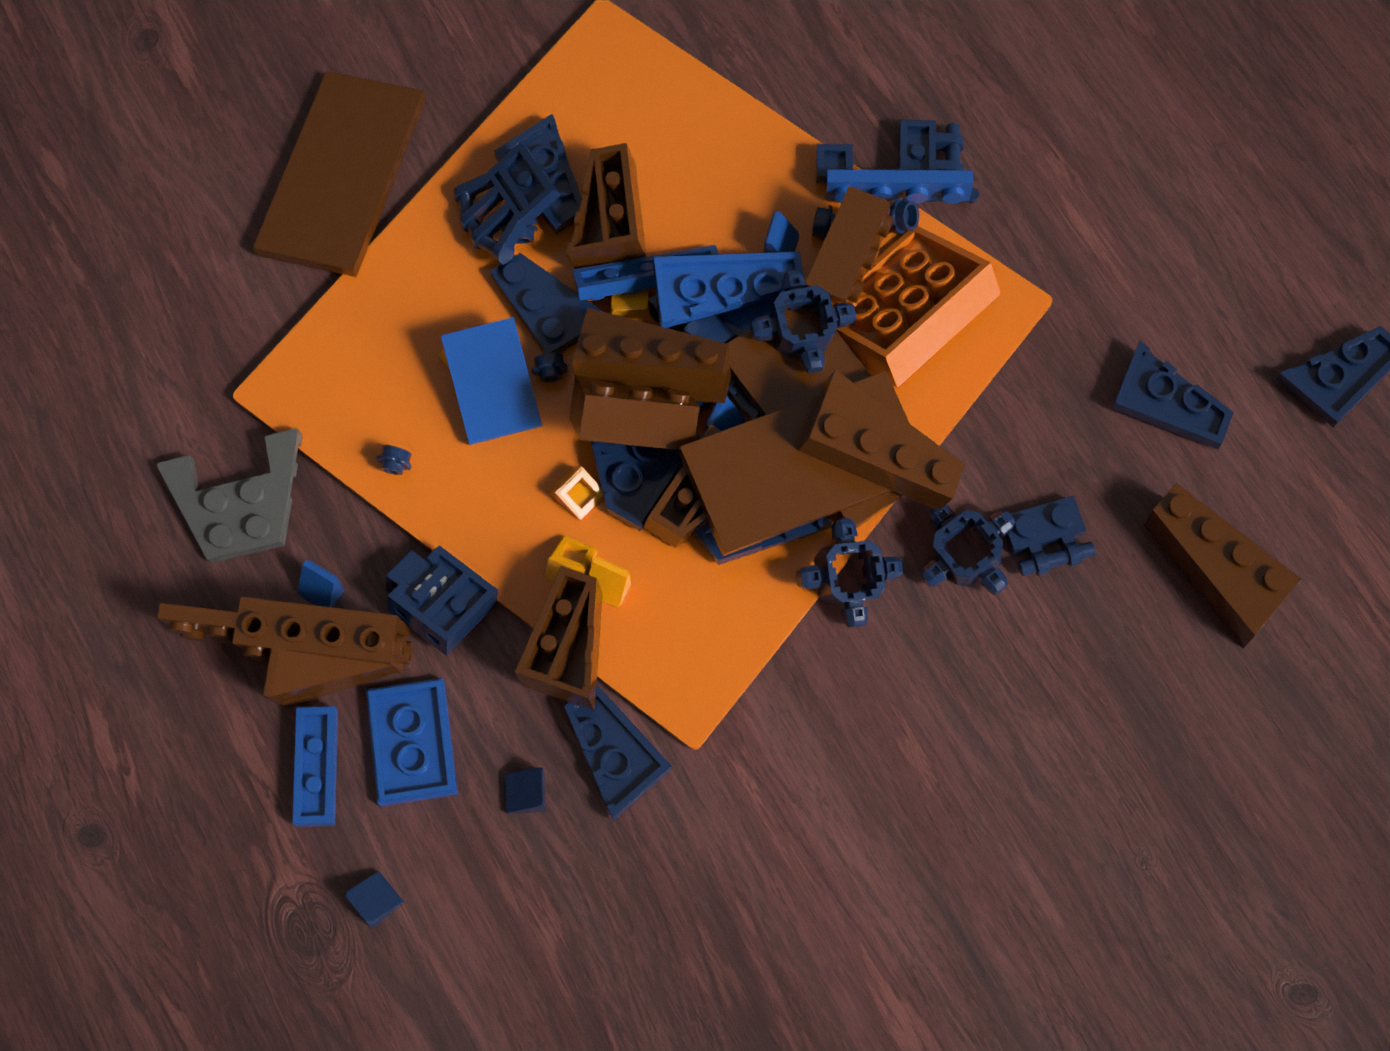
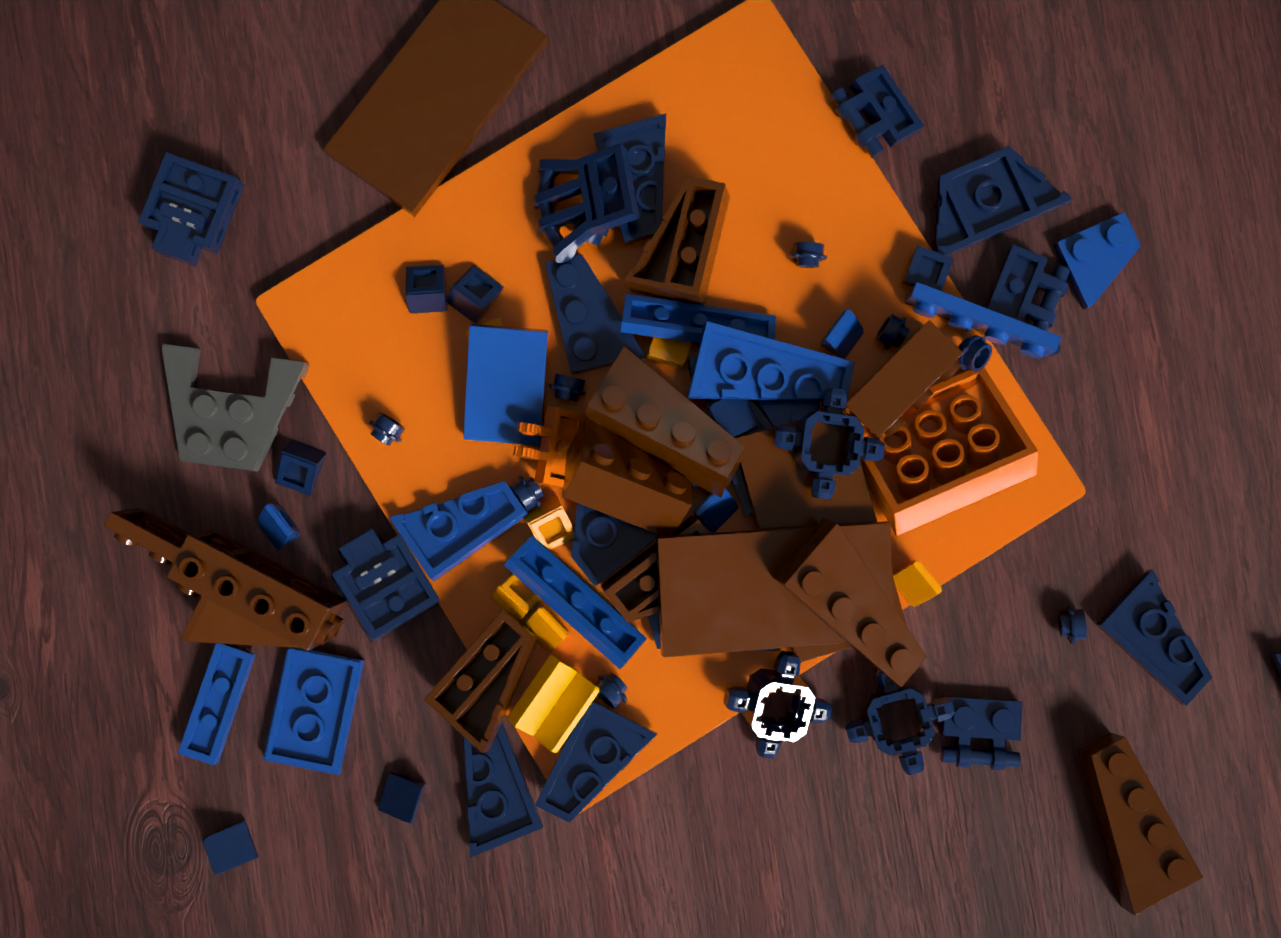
camera: 15 degrees right, 15 degrees up
none -> dark blue piece [138,152,245,267]
none -> dark blue slope [275,440,326,496]
none -> blue wing [389,481,529,581]
none -> dark blue slope [405,265,447,314]
none -> dark blue slope [447,265,504,324]
none -> blue plate [504,536,647,669]
none -> yellow panel [506,655,600,753]
none -> dark blue plate [510,475,544,511]
none -> orange hinge [513,406,586,488]
none -> dark blue wing [535,701,658,823]
none -> dark blue plate [595,673,628,709]
none -> dark blue plate [789,242,827,268]
none -> dark blue plate [831,65,924,158]
none -> light orange slope [893,560,942,607]
none -> dark blue wing [935,146,1072,256]
none -> blue wing [1053,212,1141,310]
none -> dark blue plate [1058,606,1087,644]

